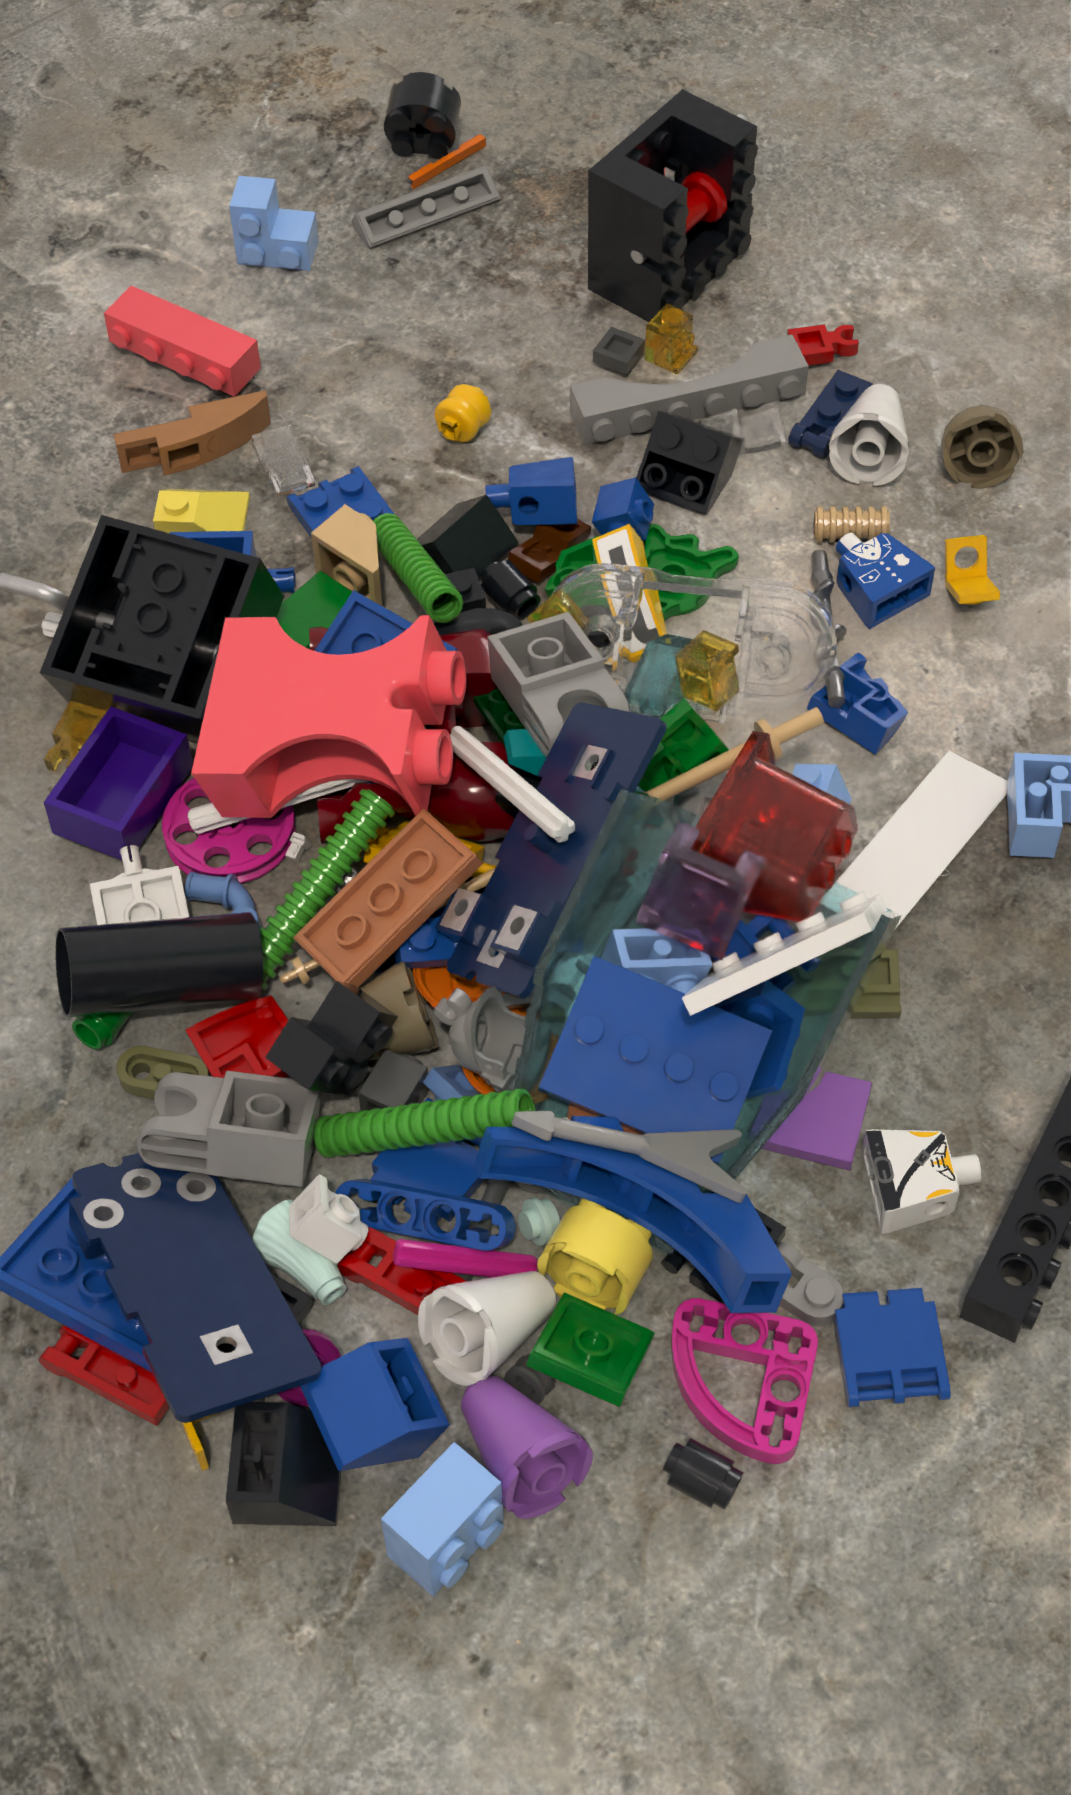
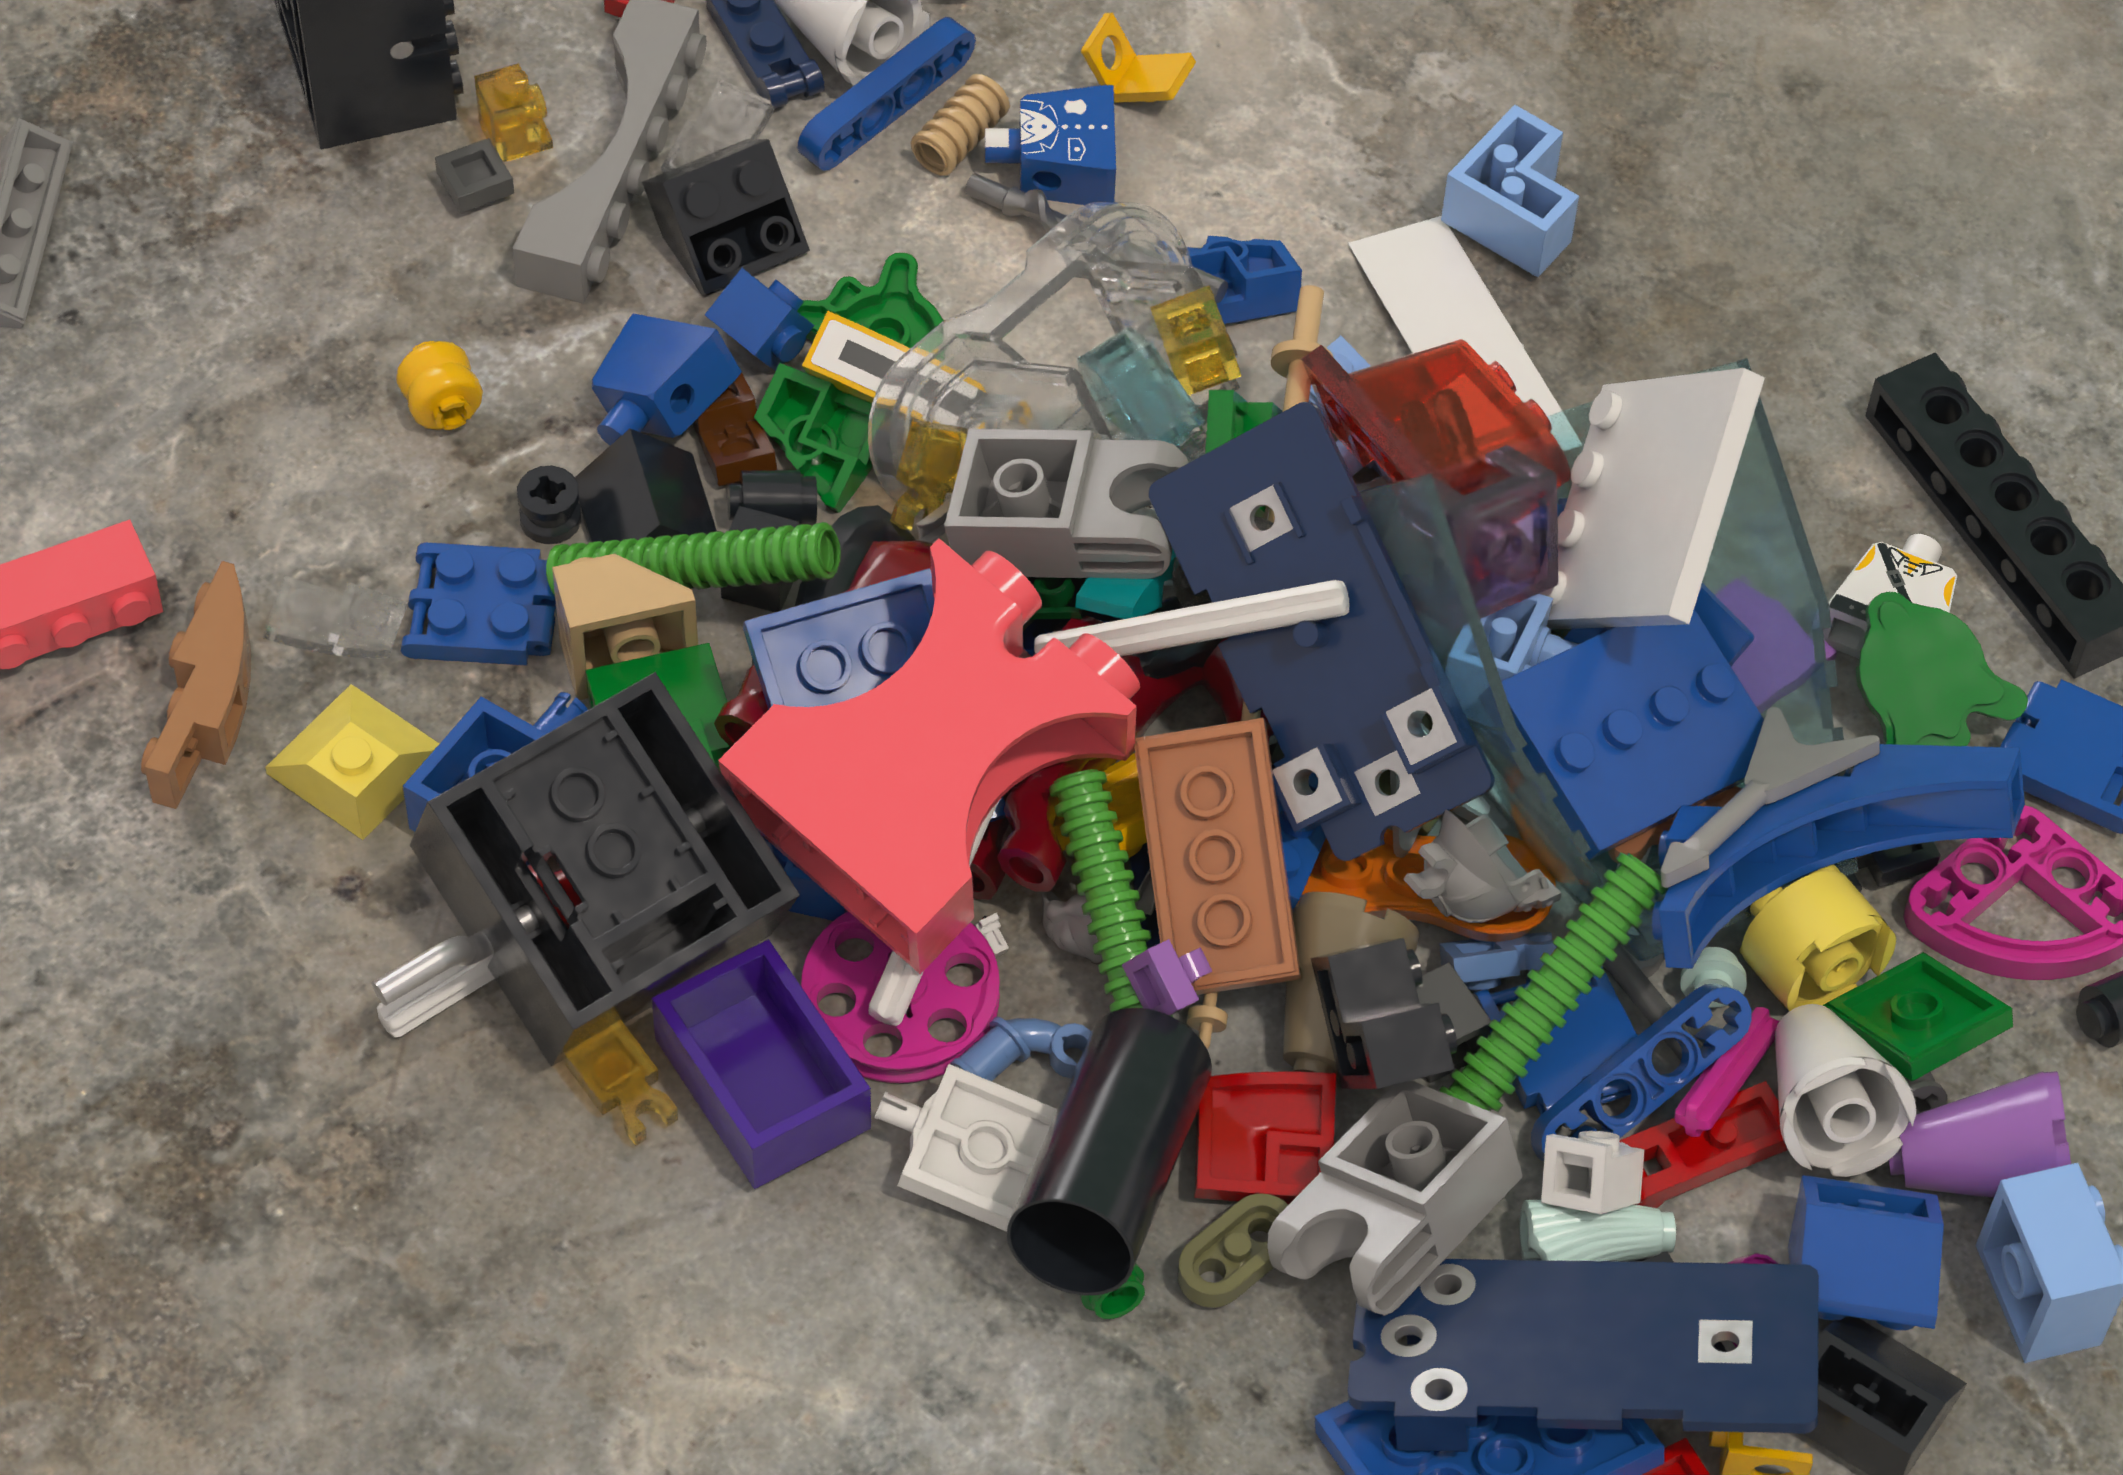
camera: 60 degrees left, 0 degrees up
none -> black wheel [517,465,581,544]
none -> blue beam [797,17,976,171]
none -> medium lavender tile [1122,939,1212,1016]
none -> green tile [1856,591,2028,746]

